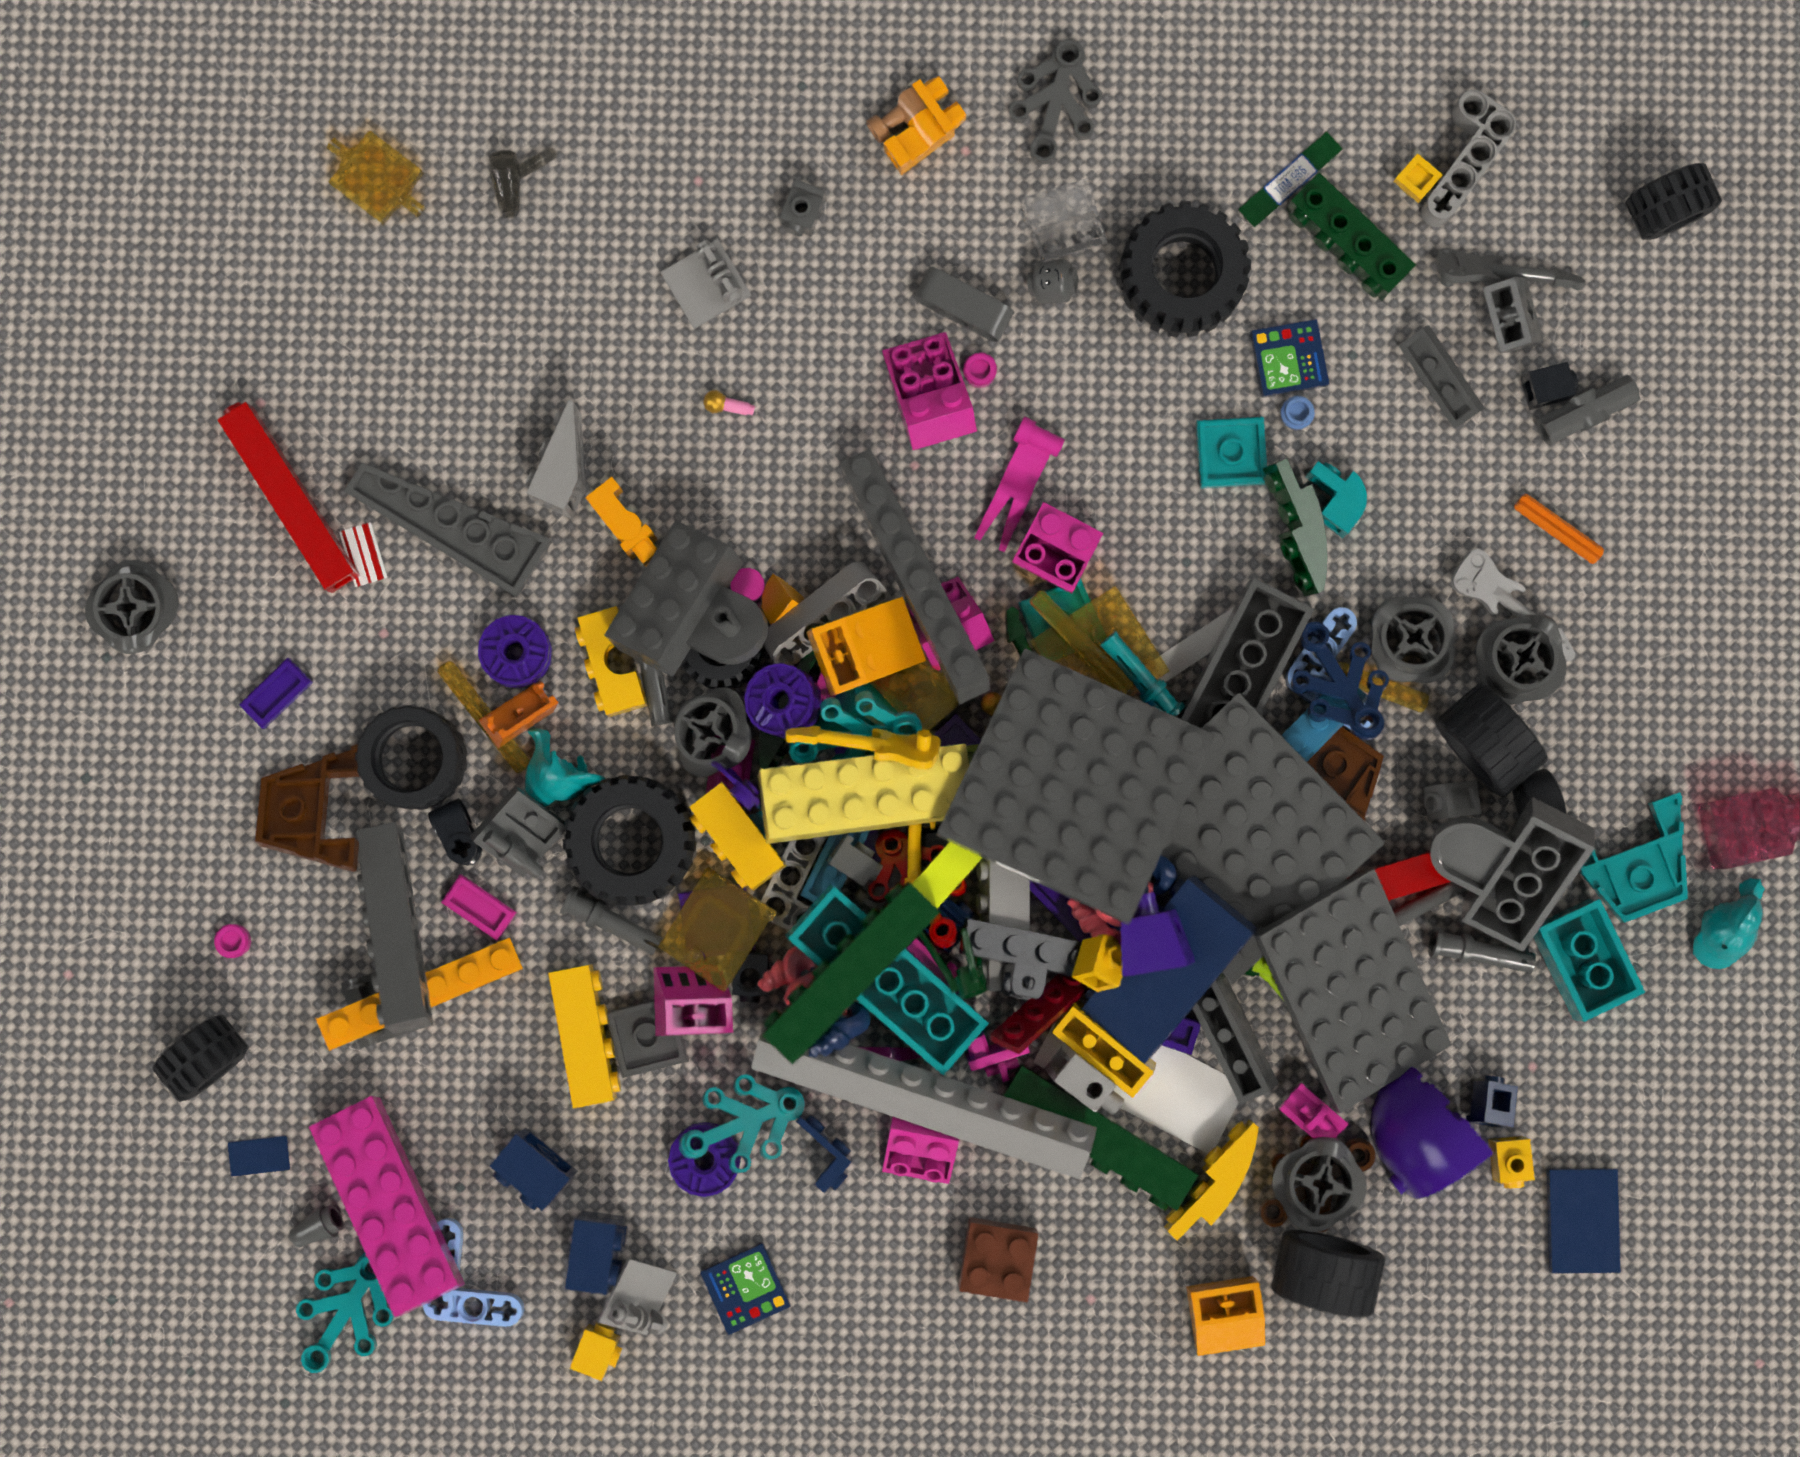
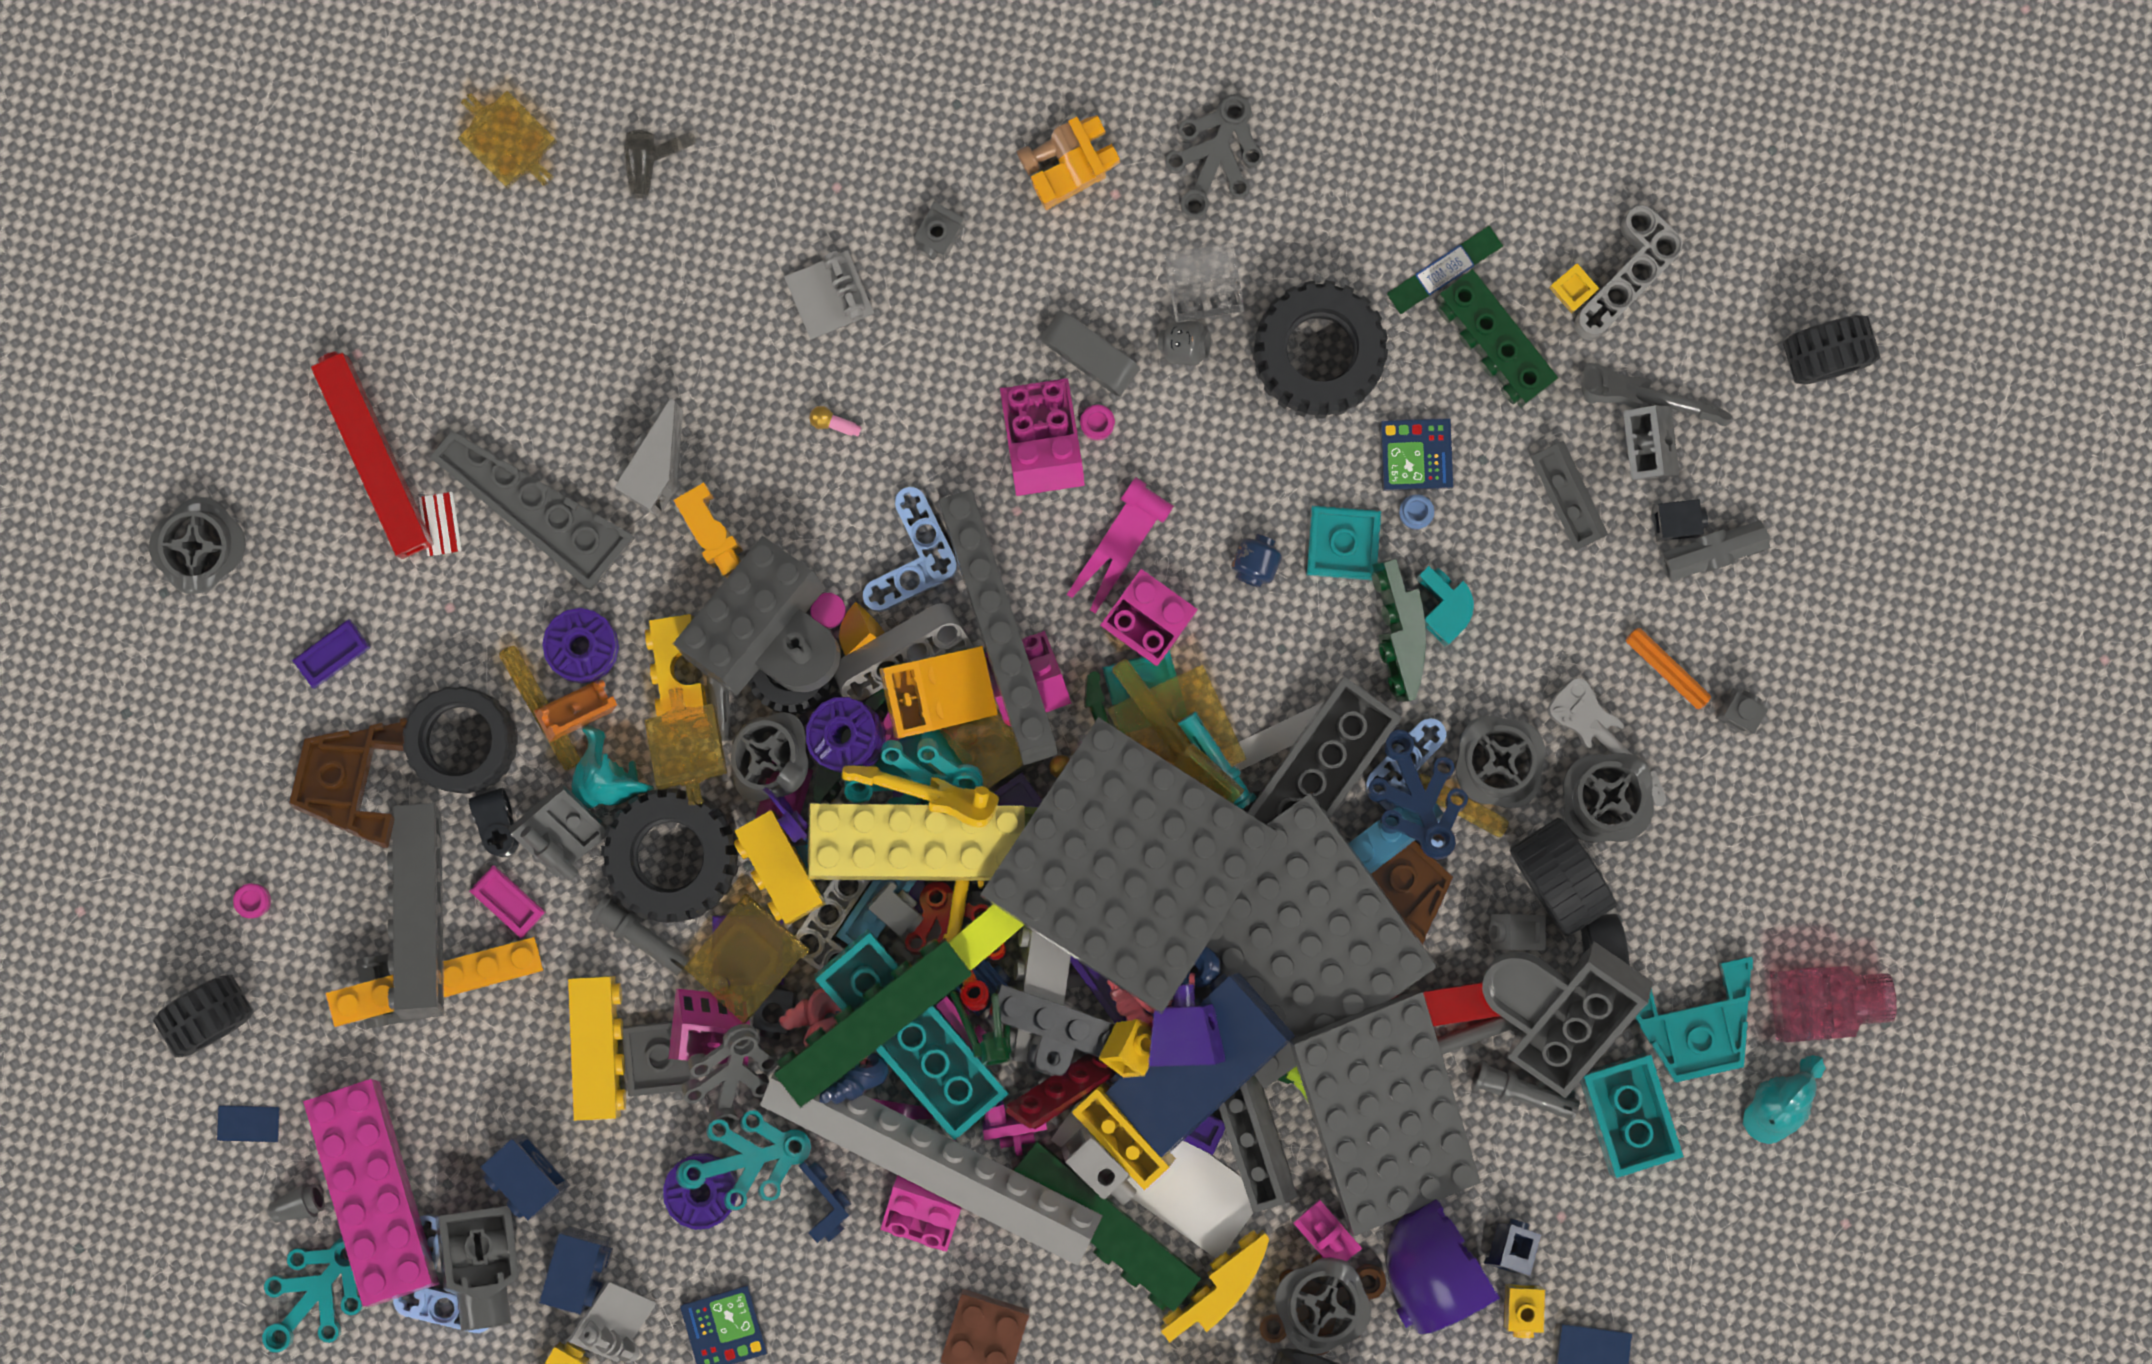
camera: 10 degrees right, 0 degrees up
none -> dark grey brick [436,1206,519,1331]
none -> clear yellow plate [644,687,727,805]
none -> dark grey plant [681,1024,778,1134]
none -> light blue beam [863,487,957,612]
none -> clear yellow plate [1172,743,1245,804]
none -> dark blue head [1231,534,1282,588]
none -> dark grey brick [1716,688,1768,736]

